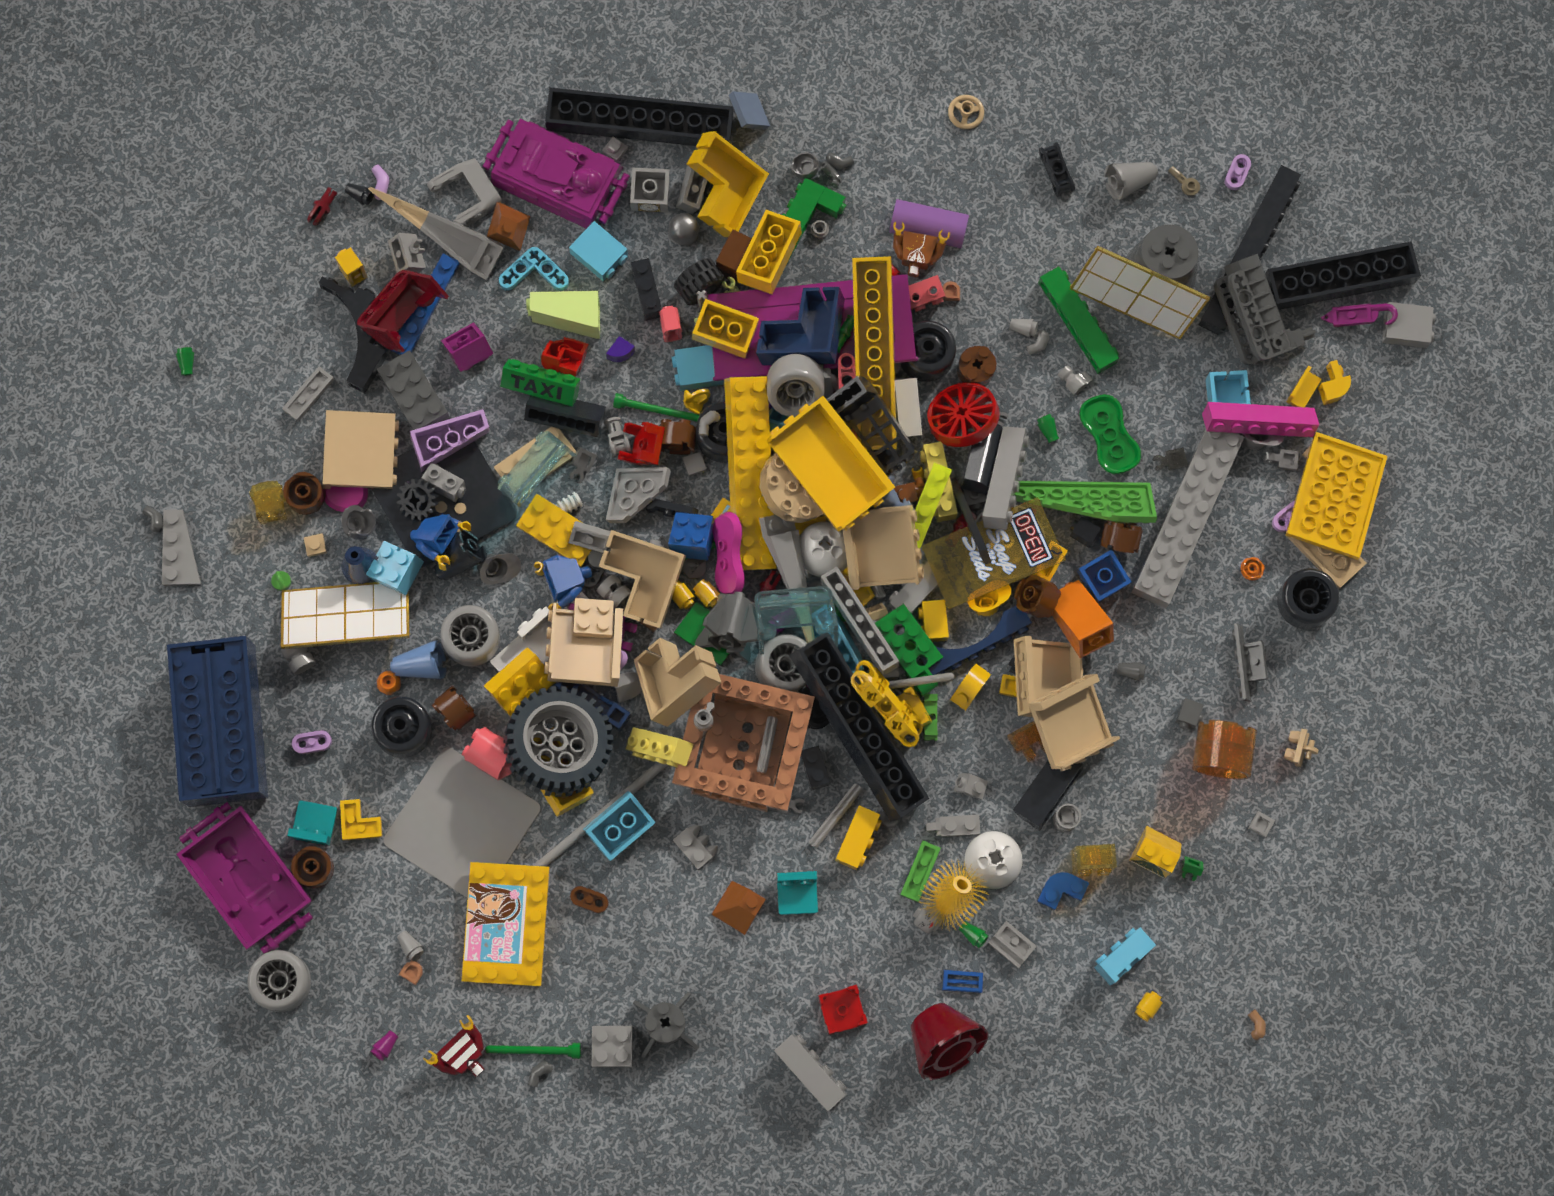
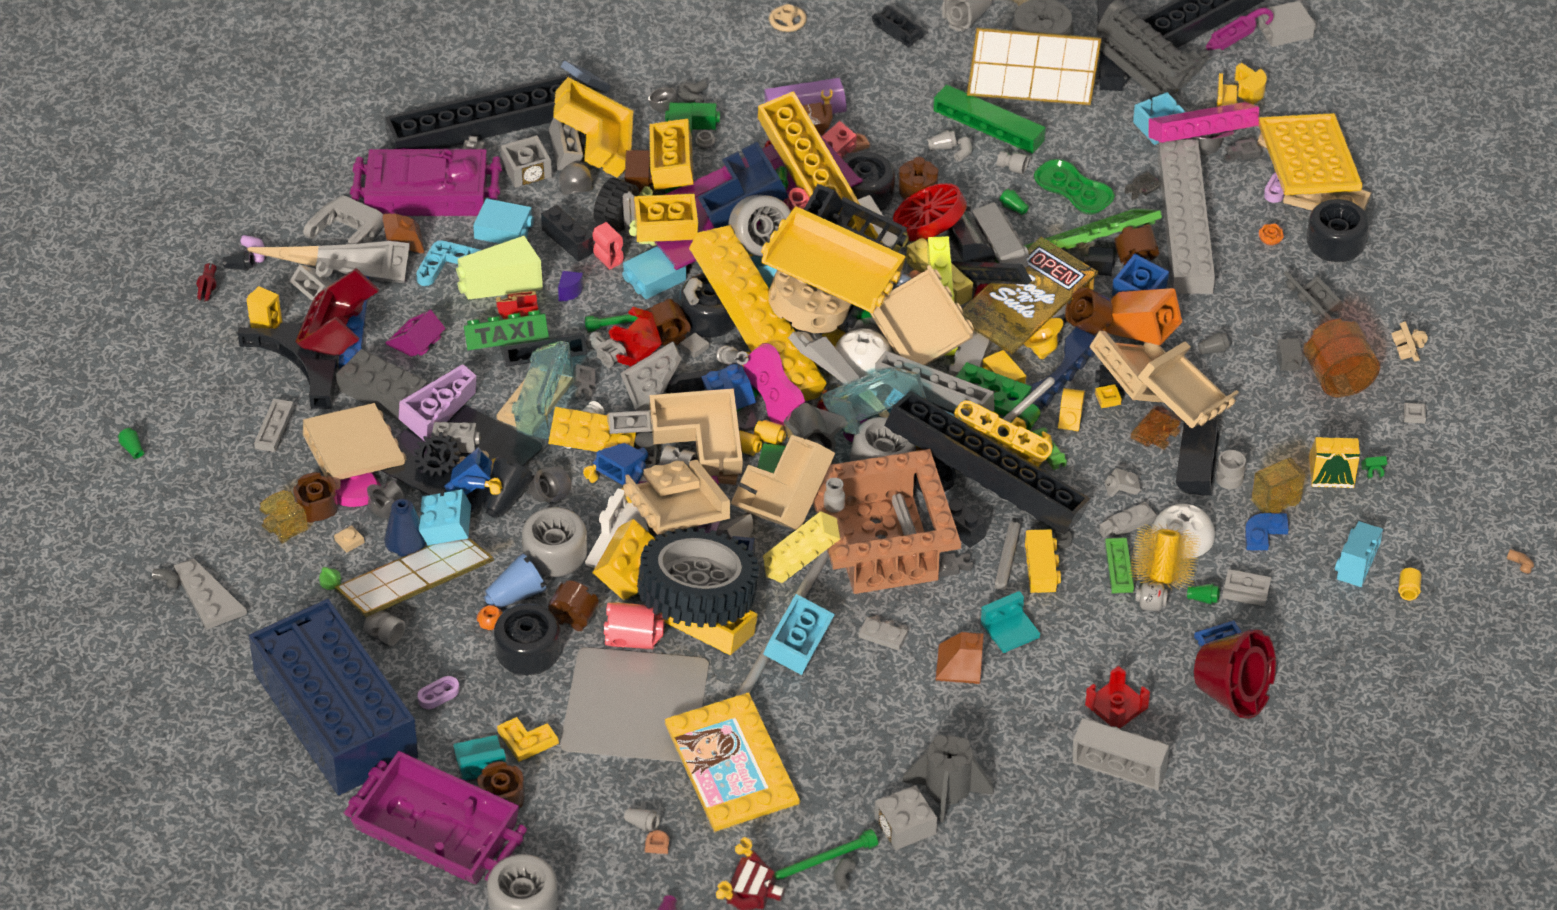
camera: 20 degrees left, 30 degrees down
reddish brown plate [570,886,609,913] -> none
yellow piece [683,389,711,414] -> none
none -> light grey pin [716,346,749,365]

